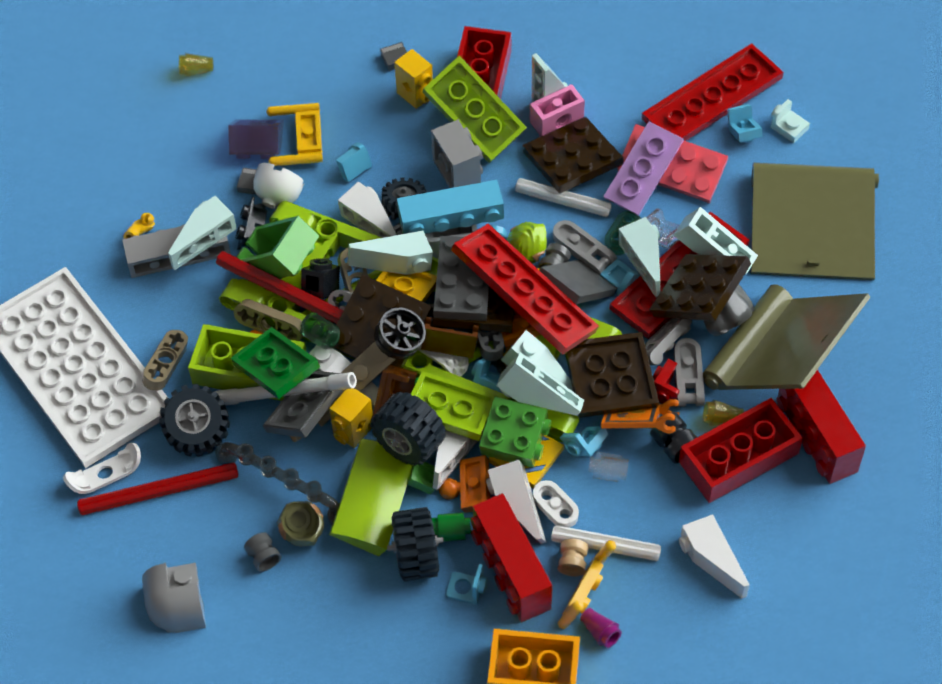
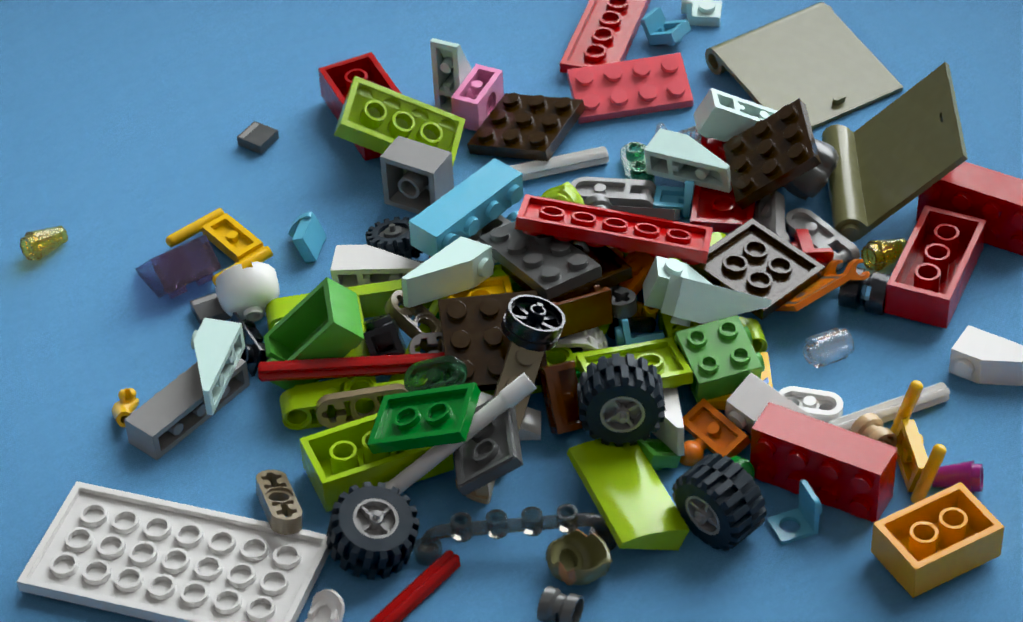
camera: 35 degrees left, 15 degrees down
yellow brick [329,388,373,448] -> none
yellow brick [394,49,433,109] -> none
medium azure bracket [560,426,609,457] -> none
lavender brick [603,121,684,216] -> none

